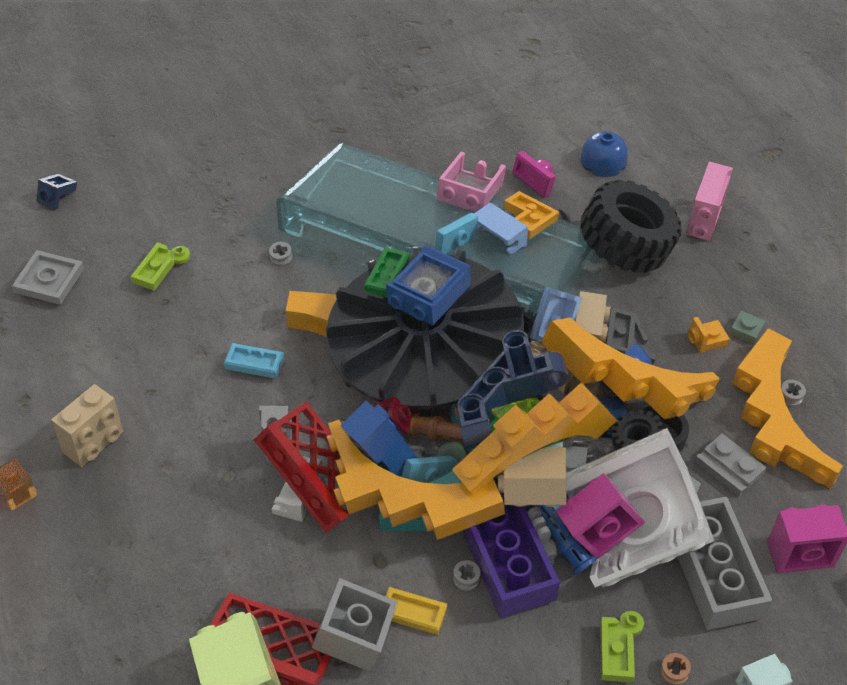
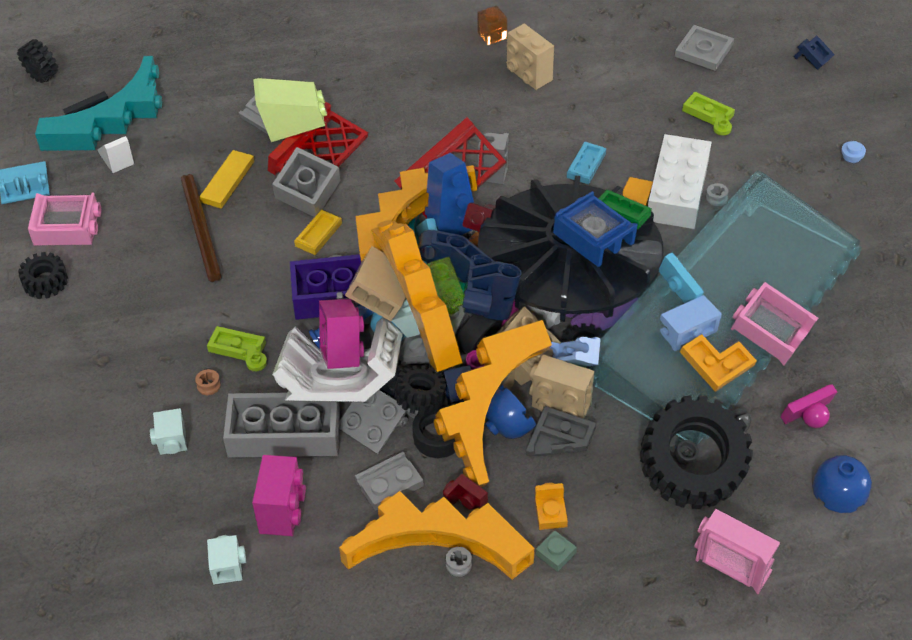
camera: 105 degrees right, 0 degrees up
none -> dark red bracket [443,474,488,510]
none -> white brick [648,134,712,229]
none -> light blue plate [841,141,866,163]

